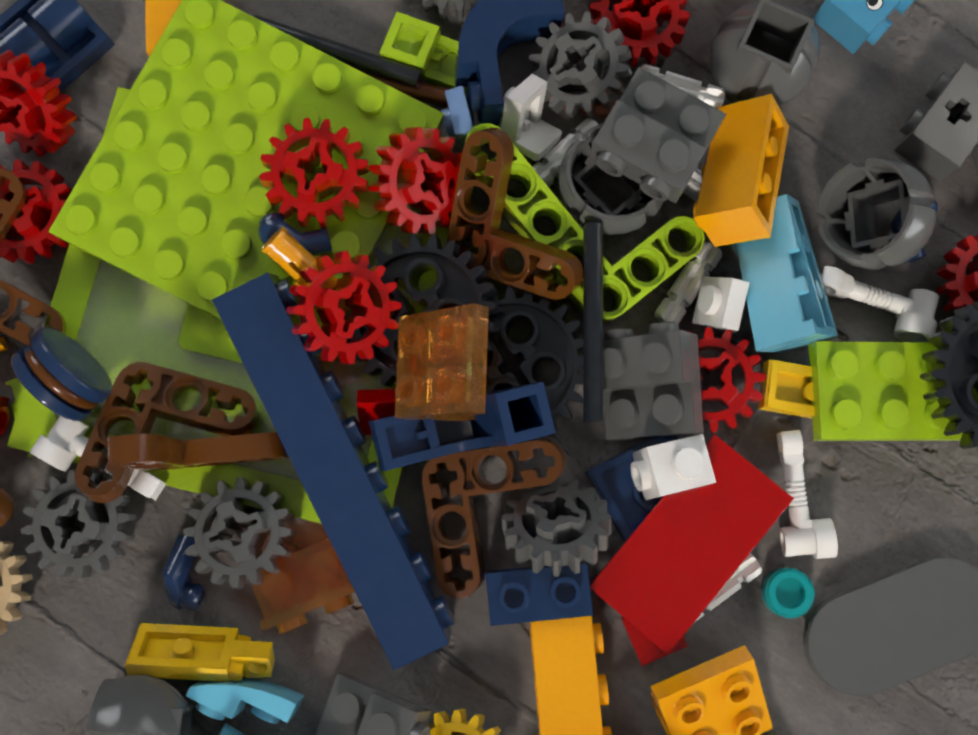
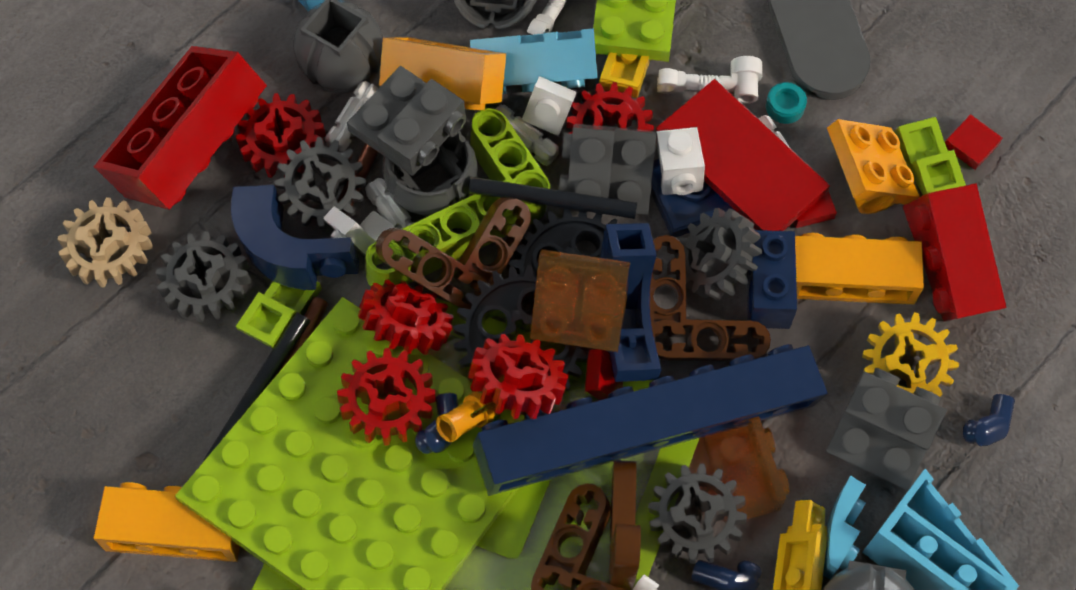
camera: 80 degrees left, 15 degrees down
medium blue plate [441,86,476,149] -> none

